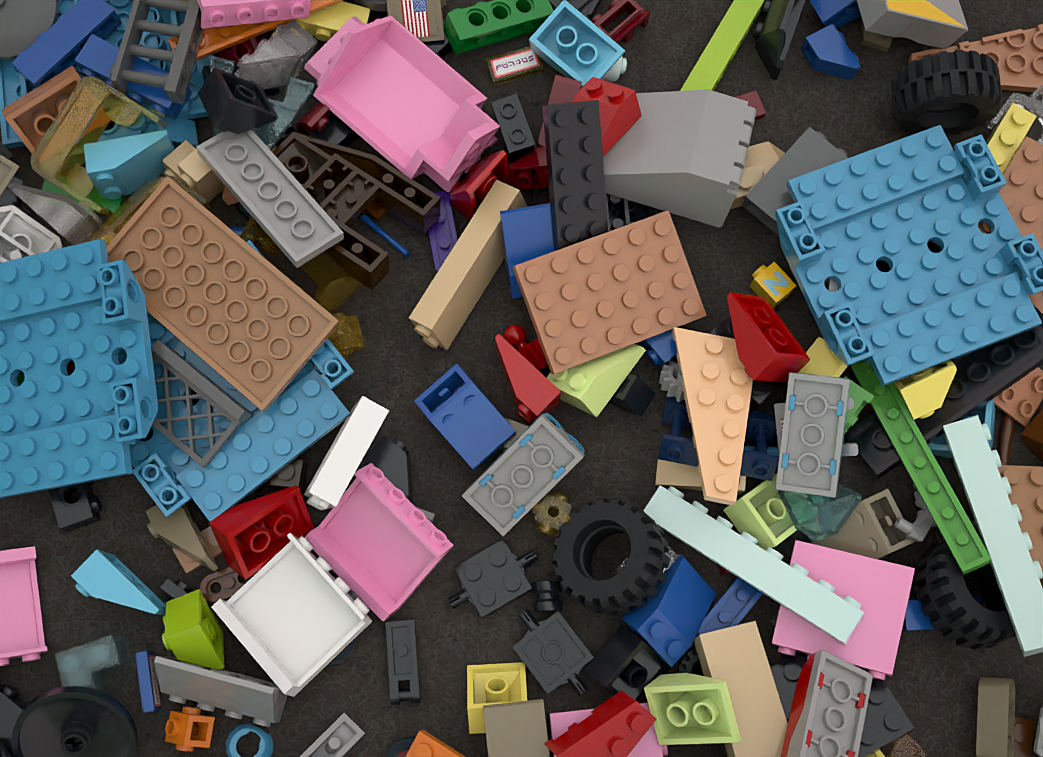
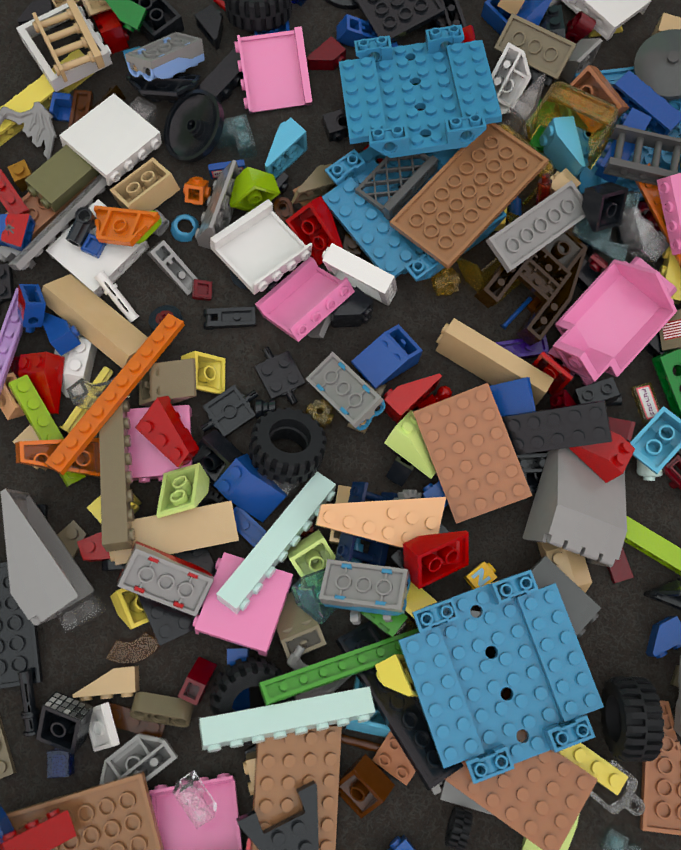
camera: 90 degrees right, 0 degrees up
none -> dark red slope [178,656,217,706]
none -> dark red tile [192,279,212,301]
none -> clear red cylinder [536,173,552,205]

